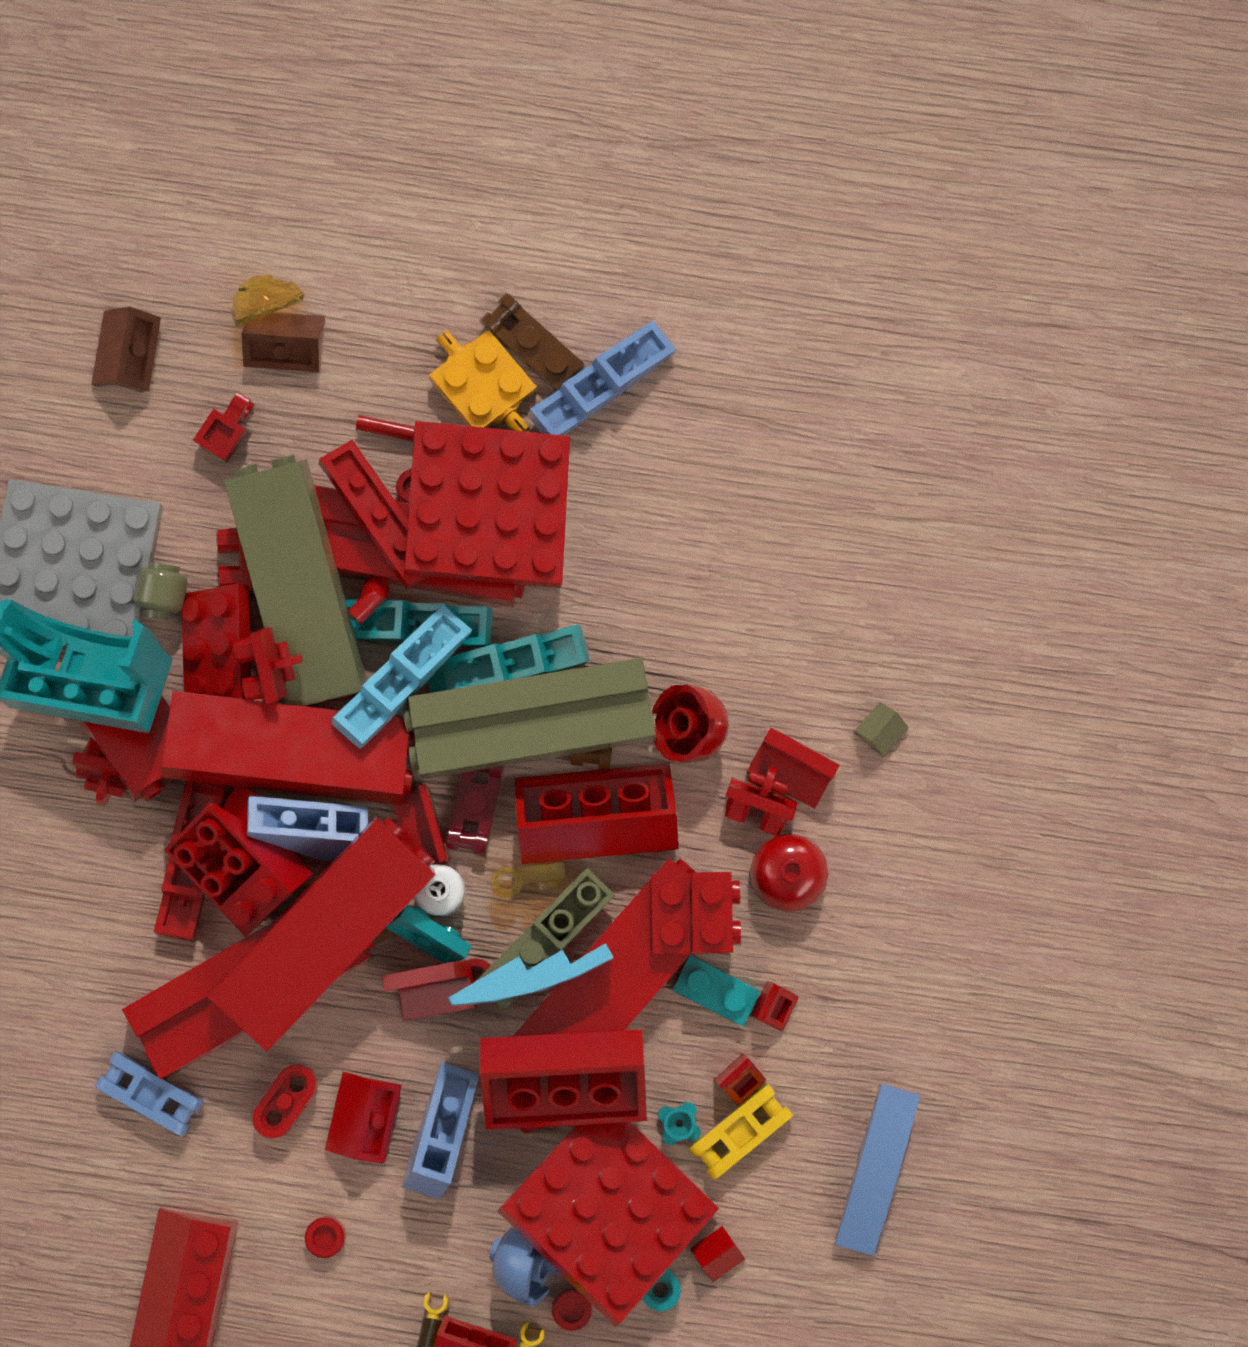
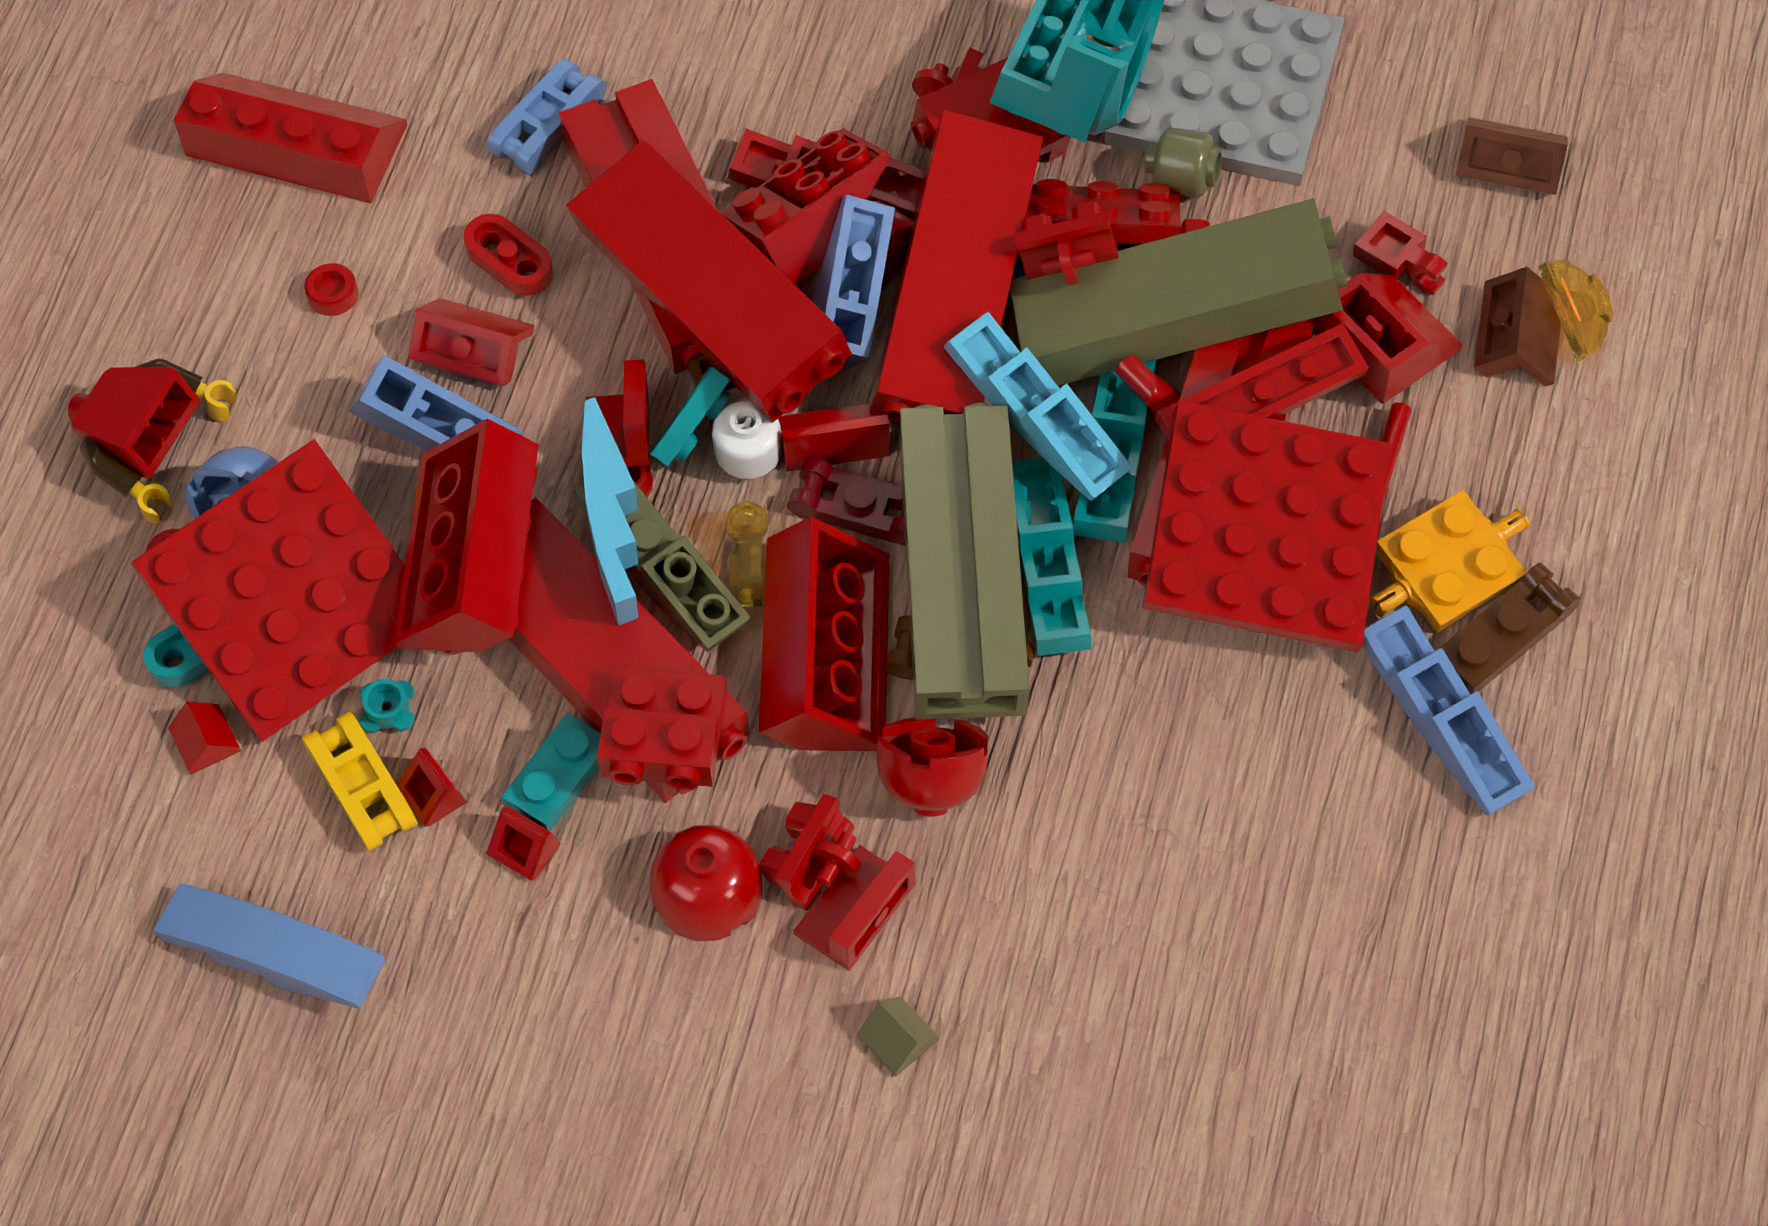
camera: 100 degrees right, 20 degrees down
none -> red slope [1314,273,1462,405]

